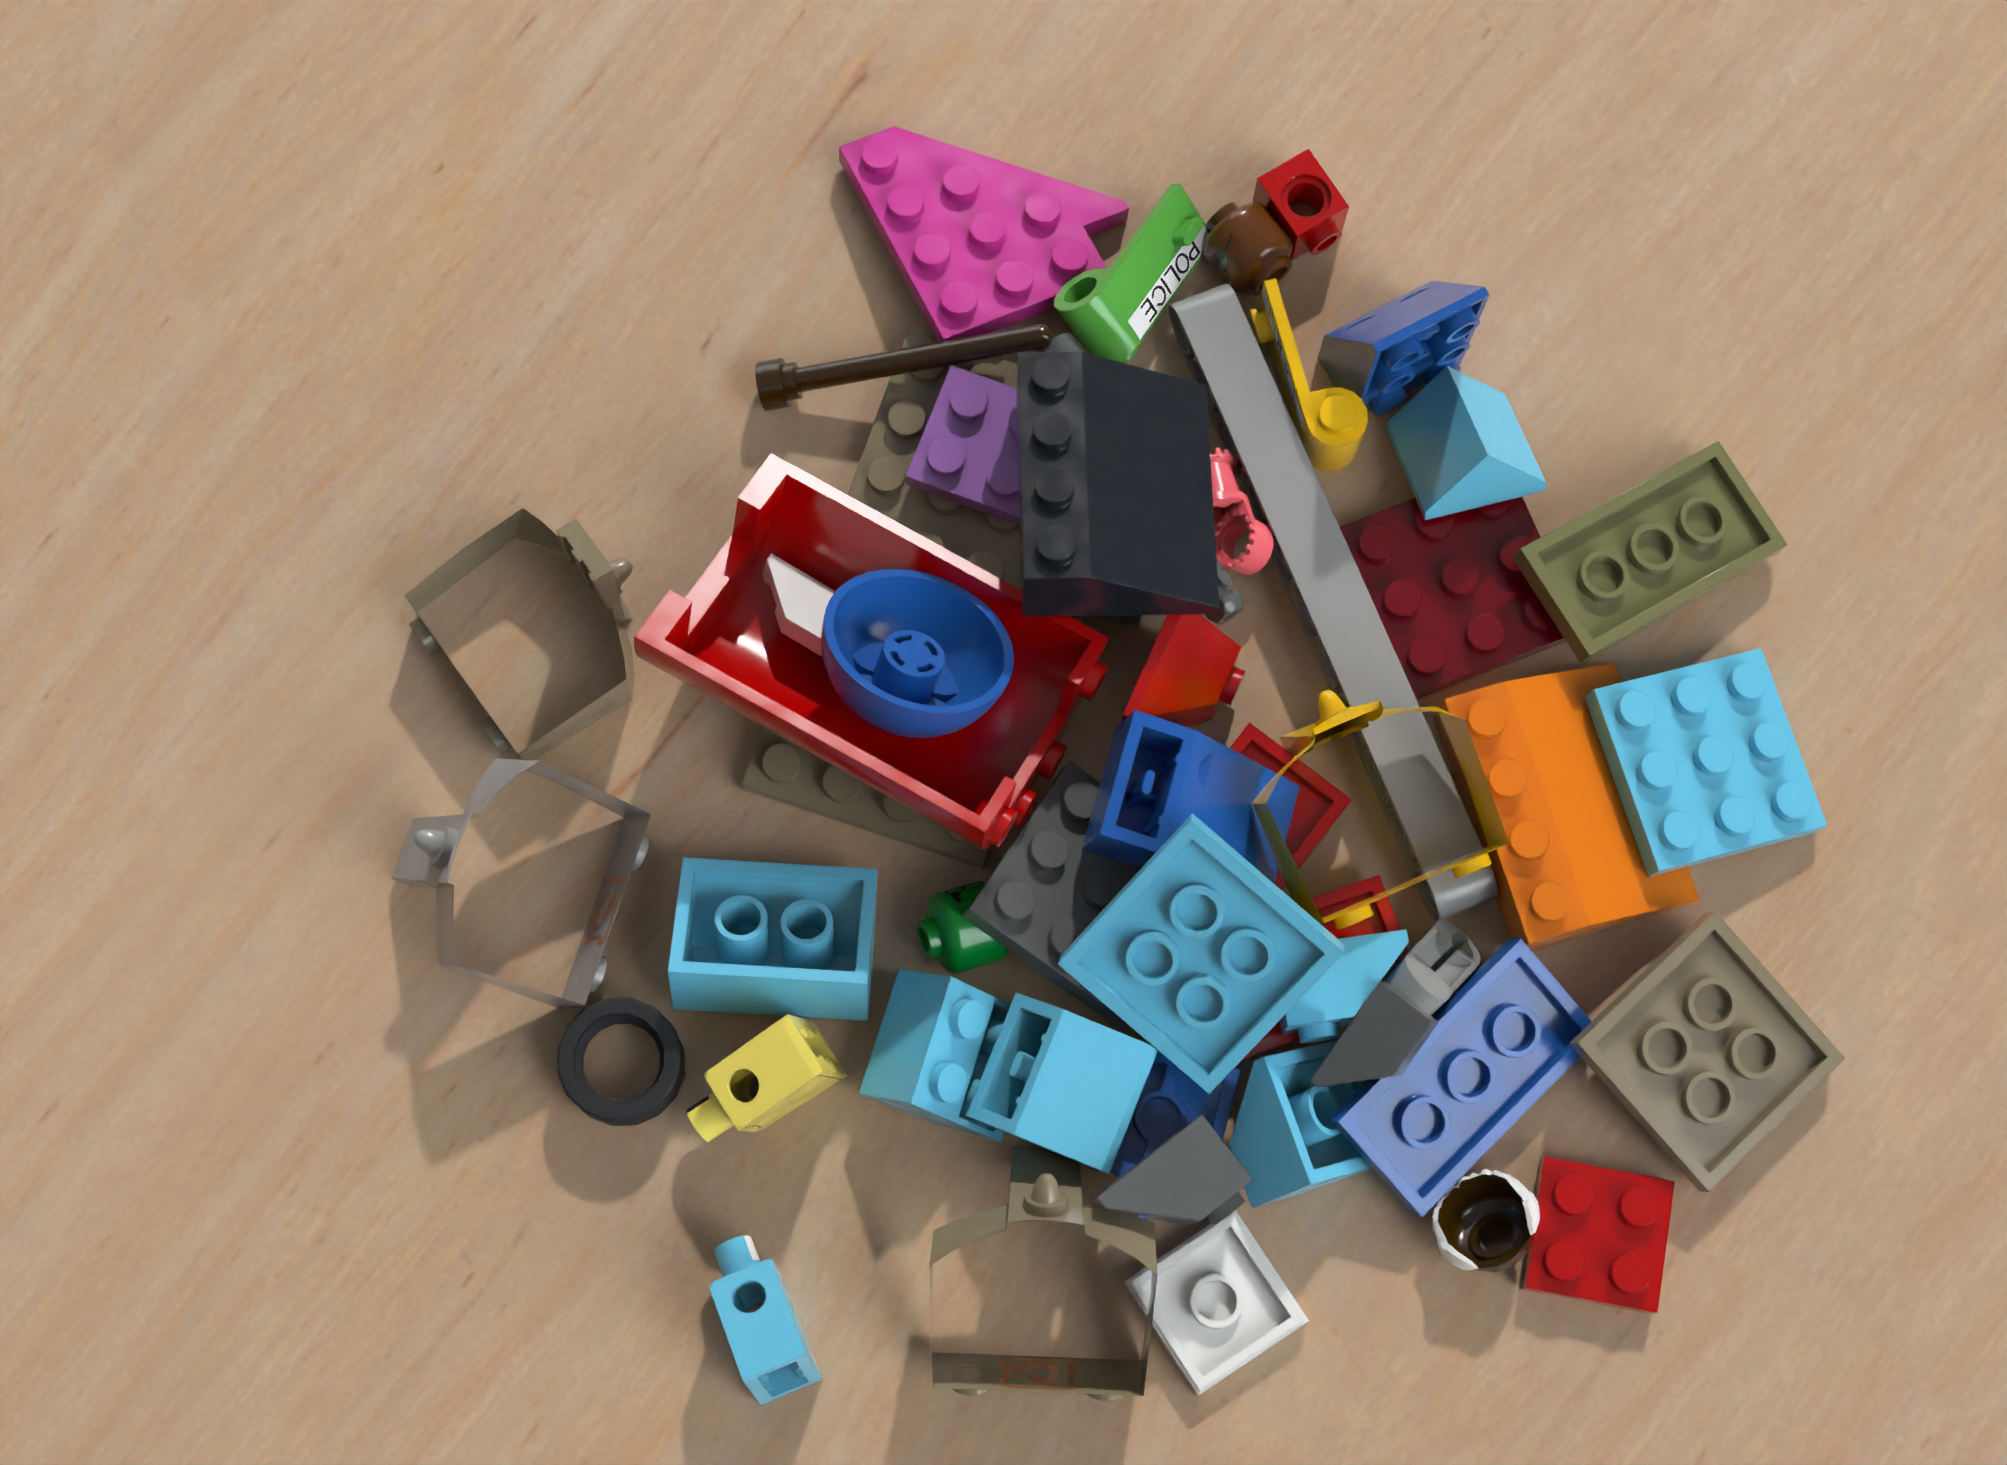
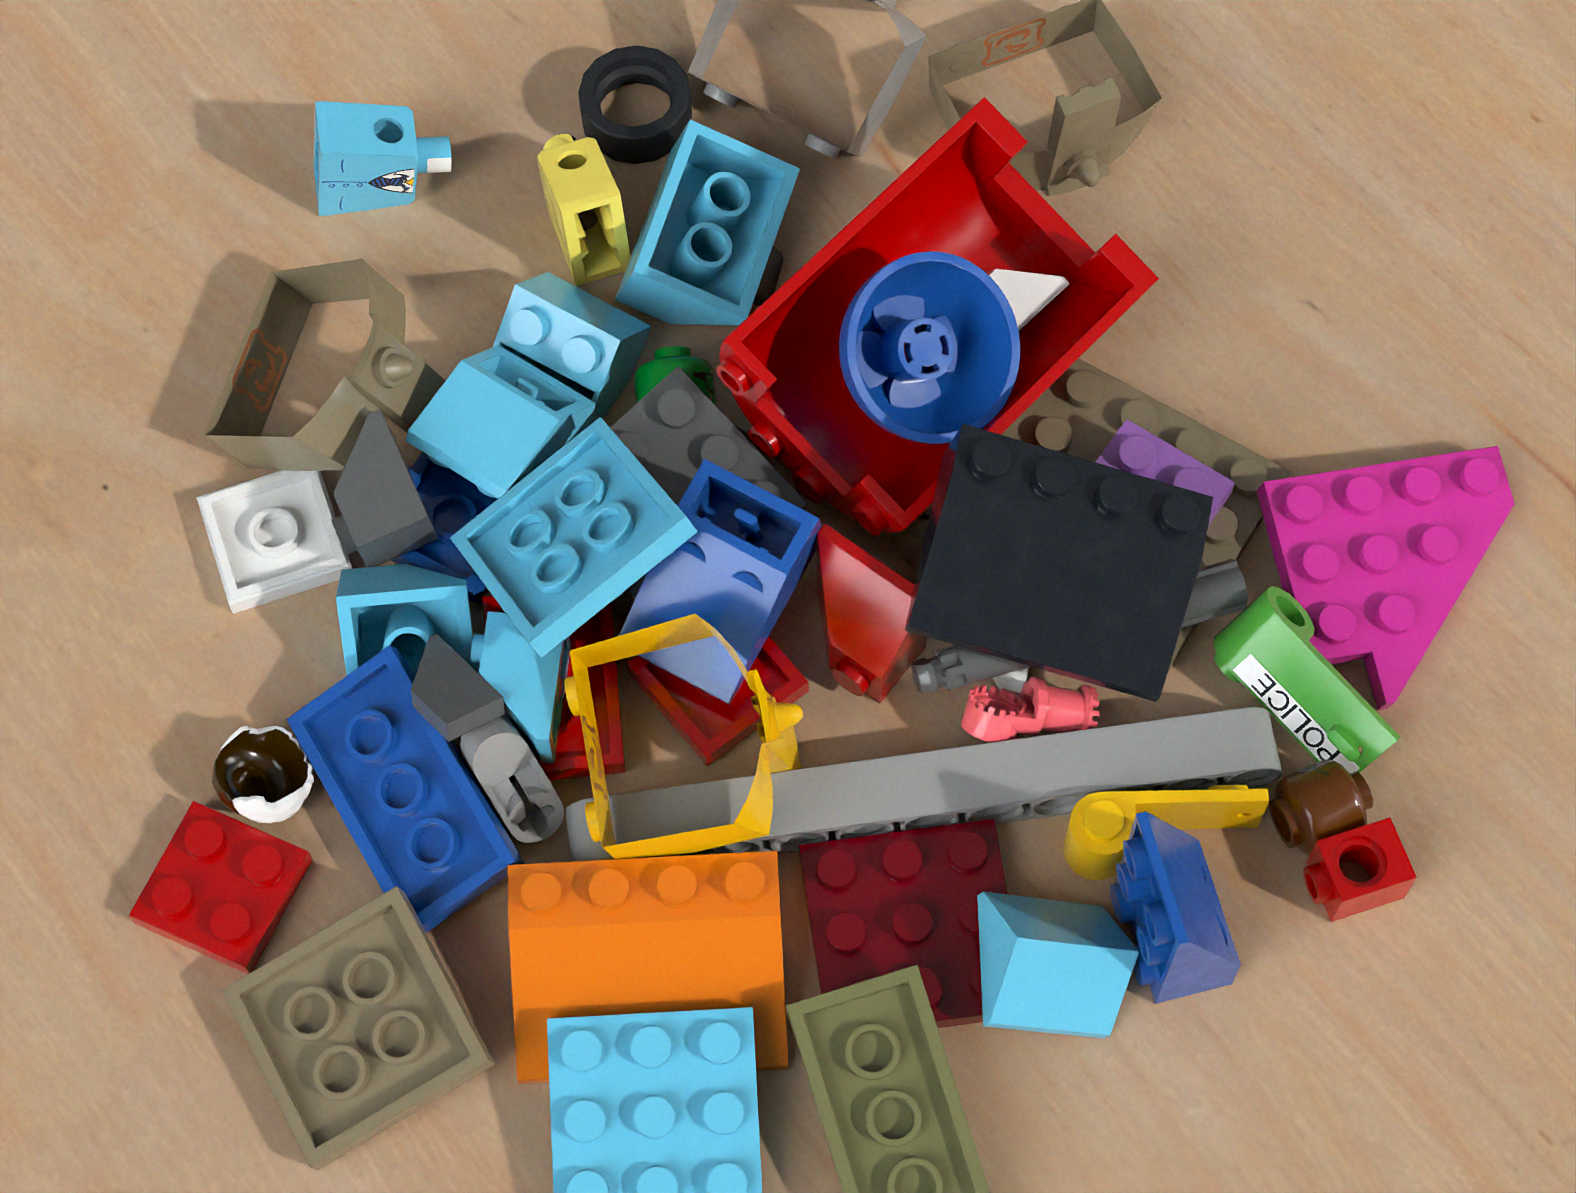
camera: 105 degrees right, 10 degrees down
dark brown piece [755,324,1053,411] -> none

